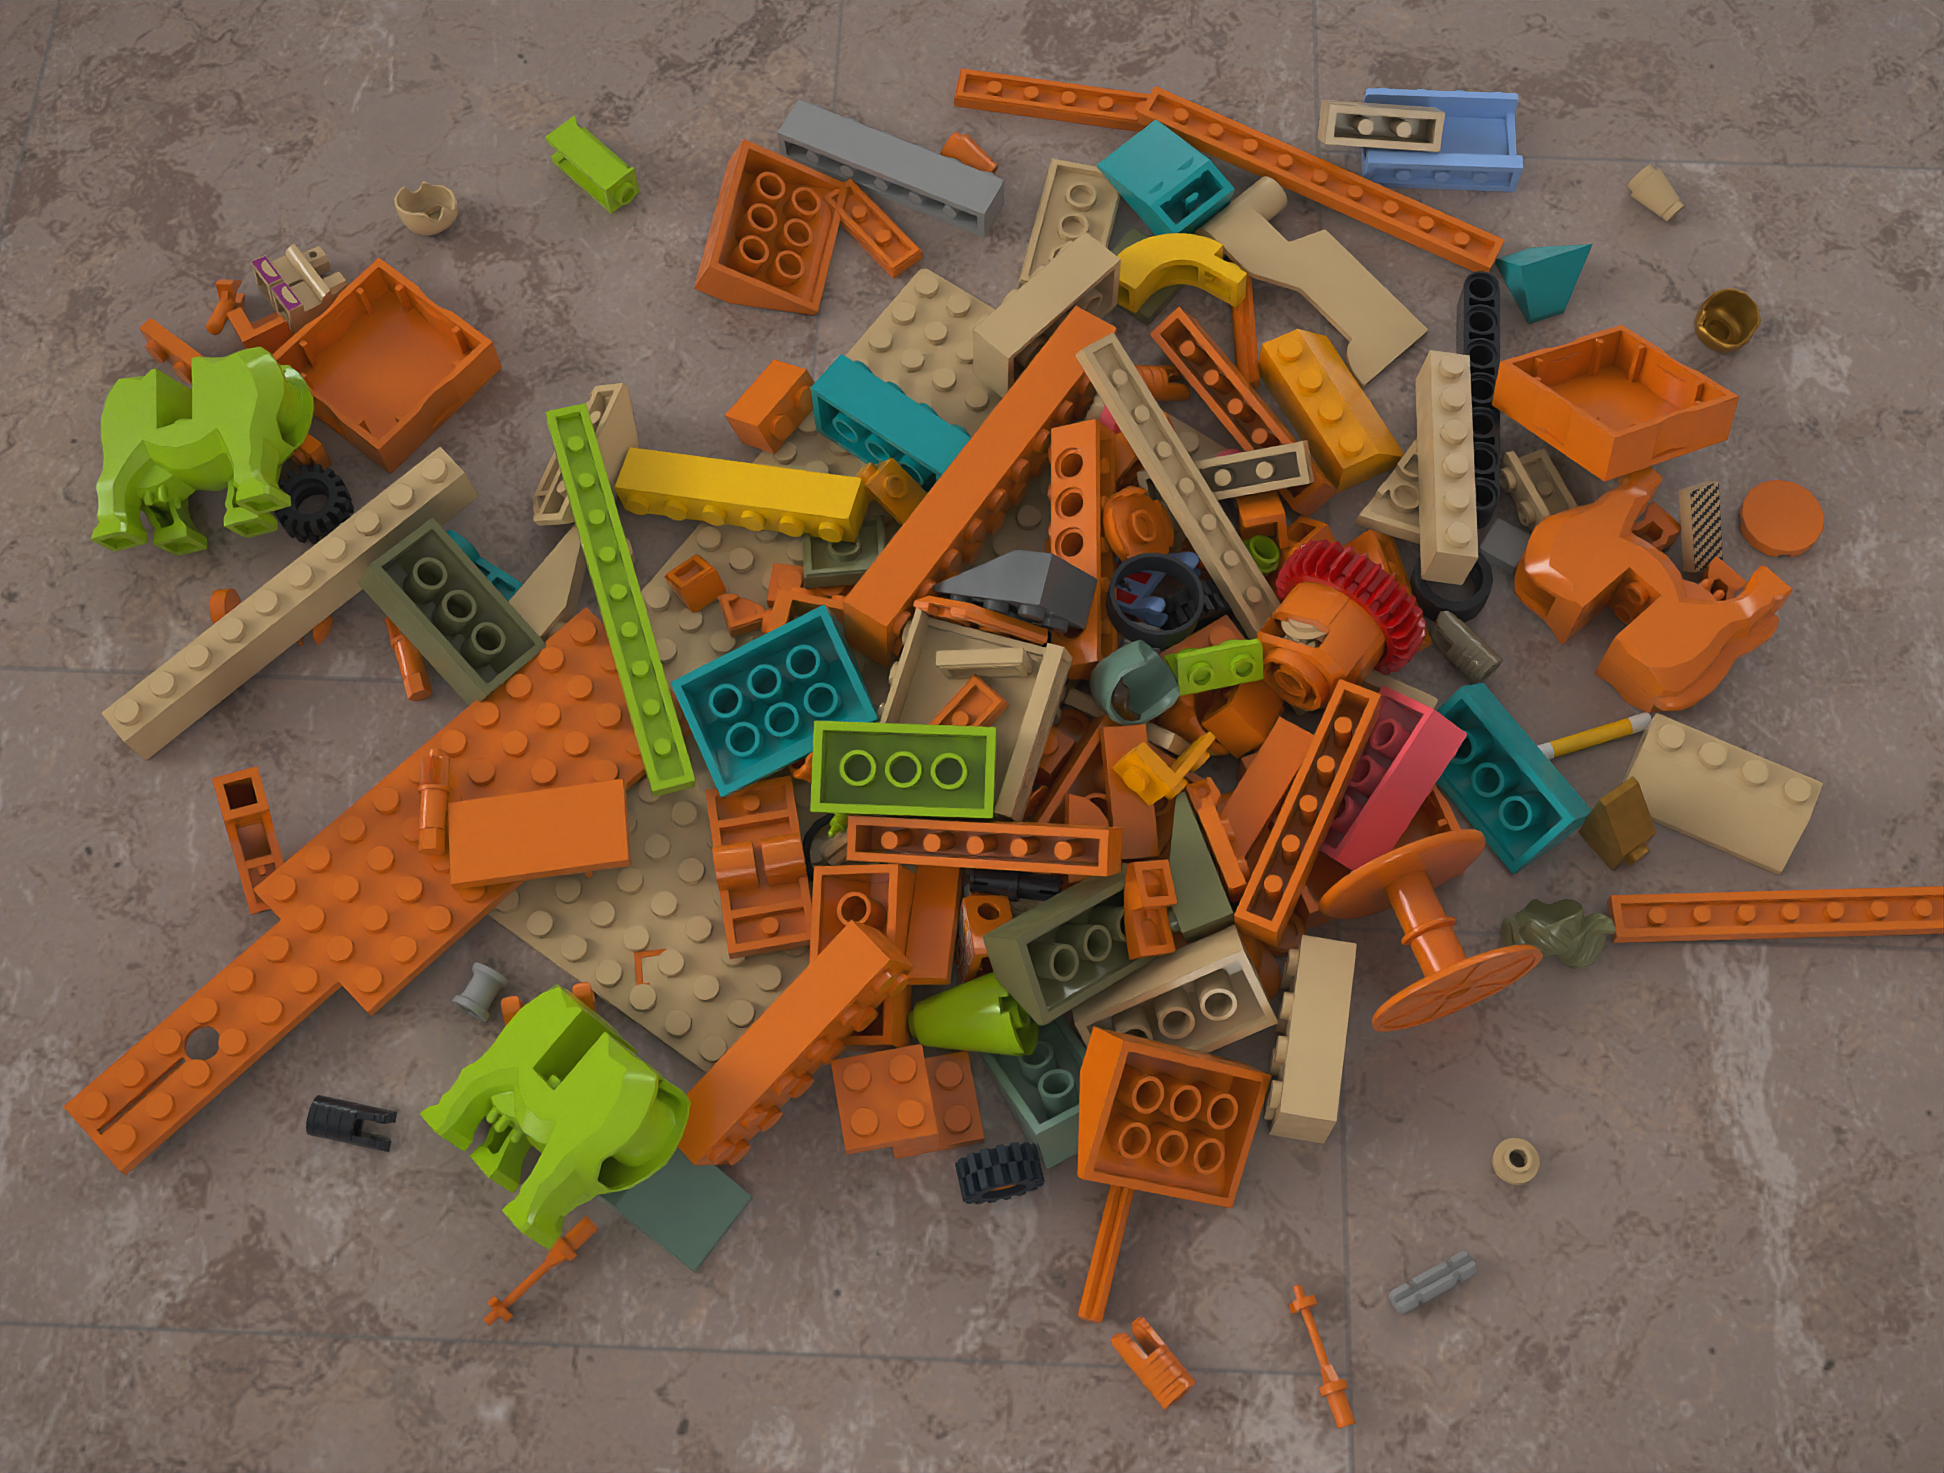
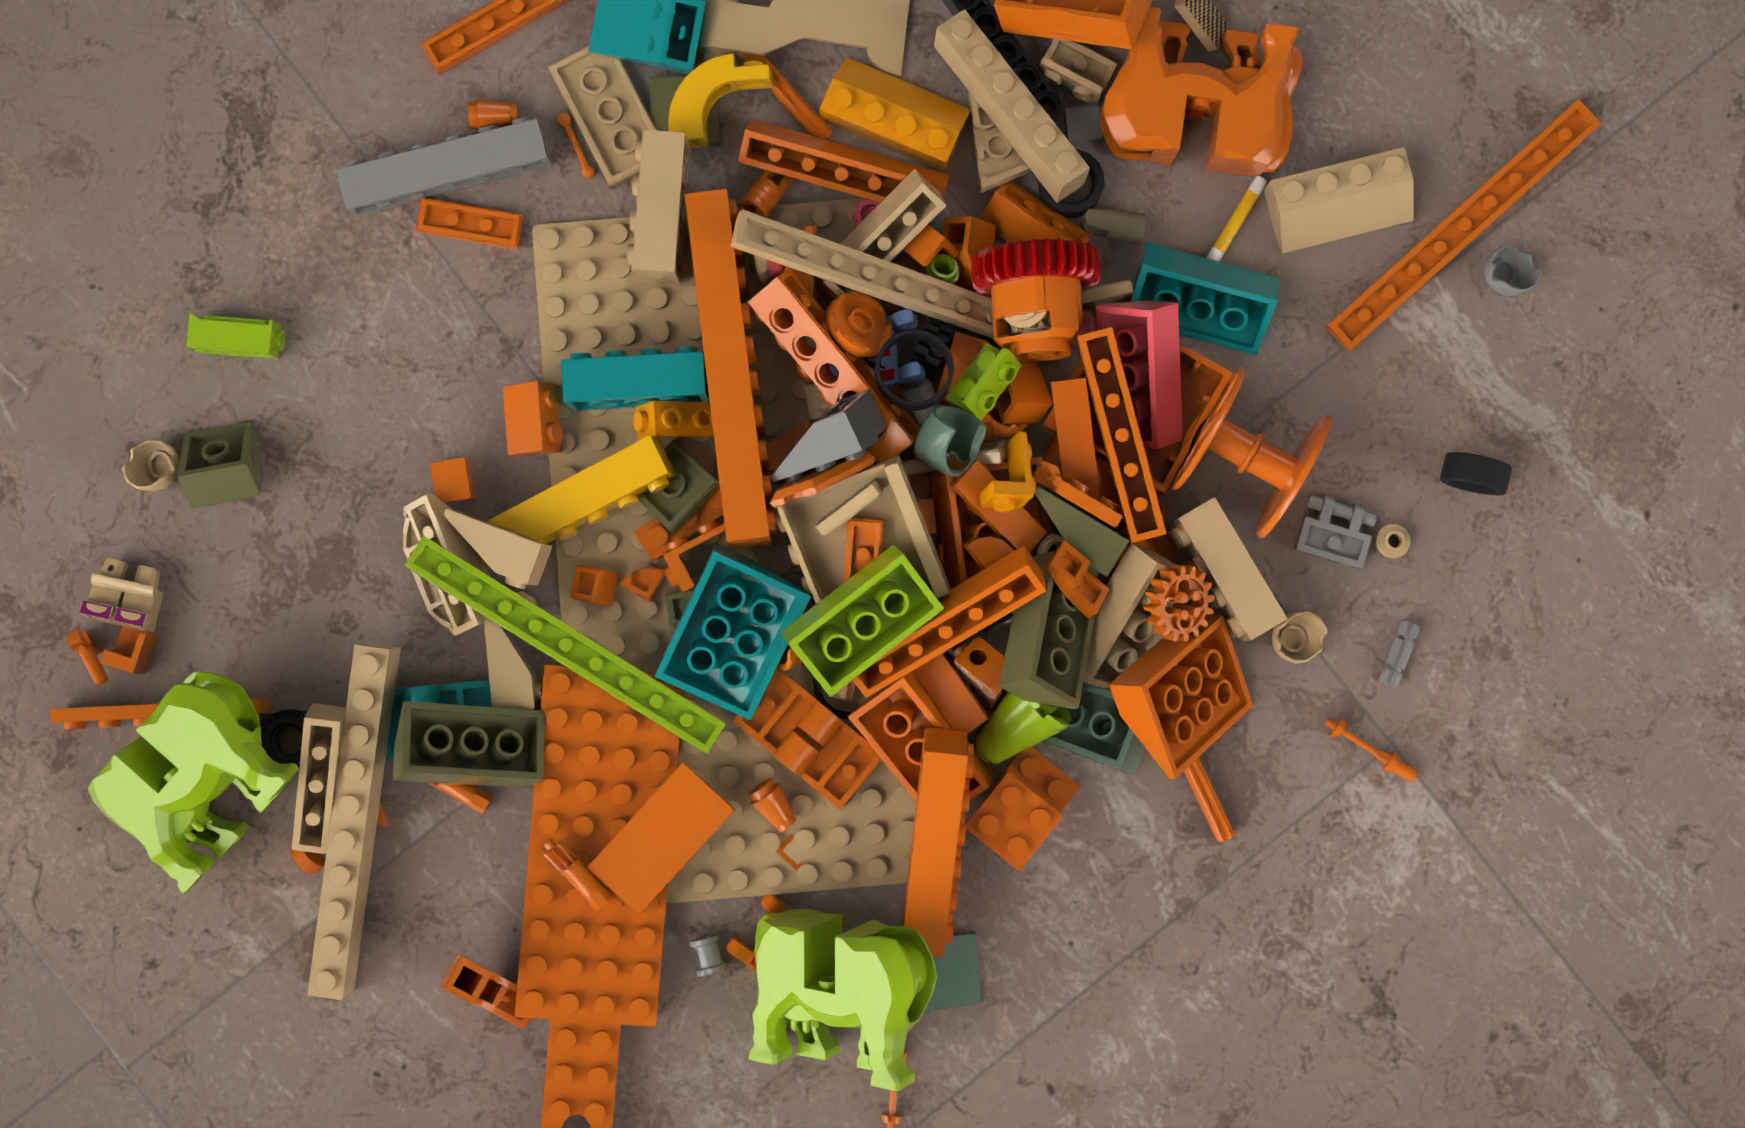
camera: 45 degrees left, 20 degrees up
orange tile [273,258,502,474] -> none
black hinge [306,1095,397,1152] -> none
orange slope [694,139,848,315] -> none
black bush [955,1142,1045,1204] -> none
orange hinge [1110,1317,1197,1410] -> none
olive hair [1501,899,1616,969] -> none
pearl gold slope [1578,776,1657,871] -> none
none -> olive slope [177,421,263,508]
none -> tan brick [292,703,346,854]
none -> orange panel [430,457,477,503]
none -> tan slope [444,508,552,589]
none -> orange hinge [557,113,595,178]
none -> orange cone [748,778,797,832]
none -> orange gear [1144,564,1215,642]
none -> tan hair [1272,611,1328,664]
none -> light grey plate [1294,494,1377,570]
none -> black tyre [1440,452,1512,496]
none -> light grey hair [1484,246,1541,297]

